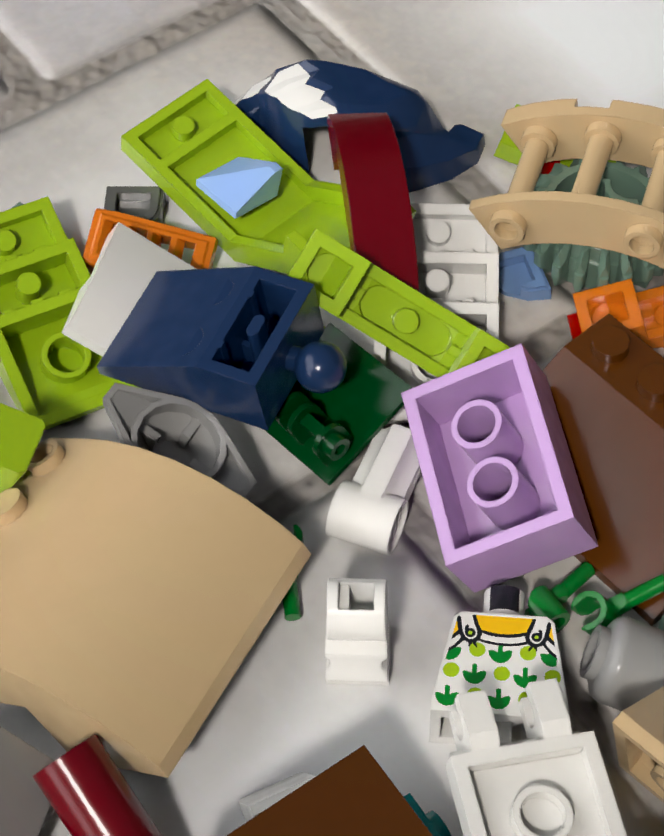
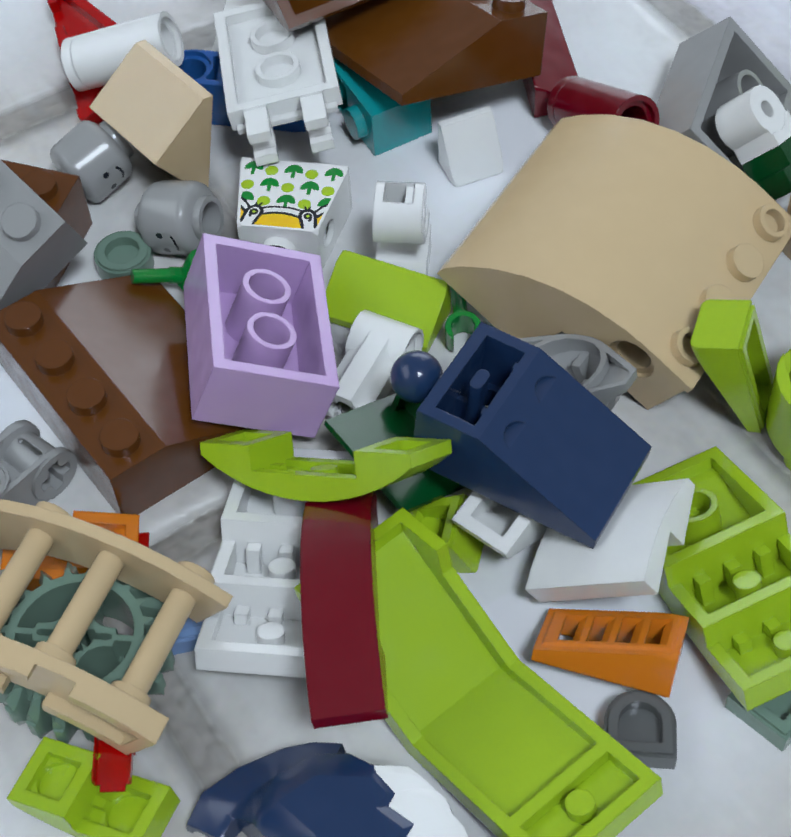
camera: 175 degrees left, 0 degrees up
light blue slope [196,157,283,219] -> none
none -> lime slope [326,250,451,353]

